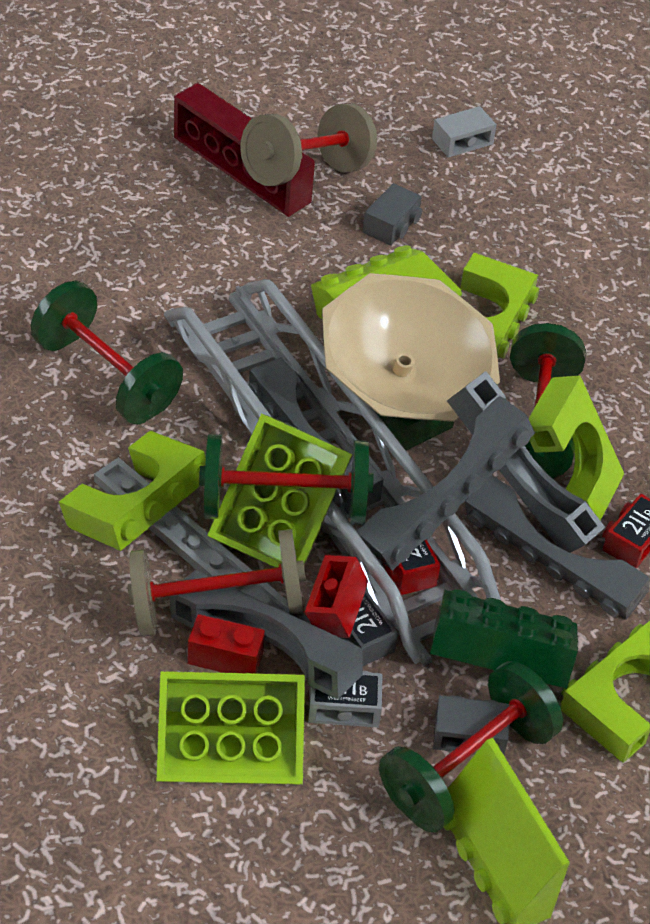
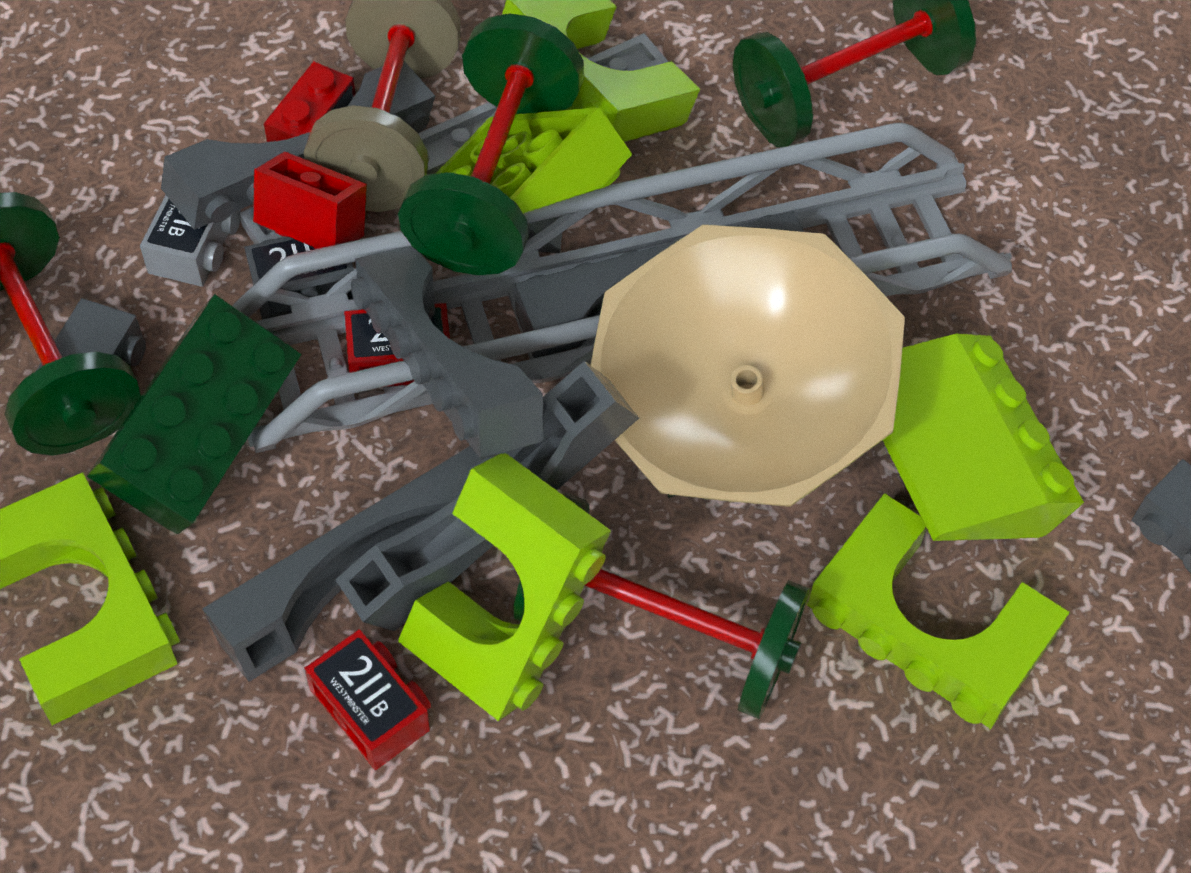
camera: 105 degrees right, 10 degrees up
lime slope [156,671,305,785] -> none

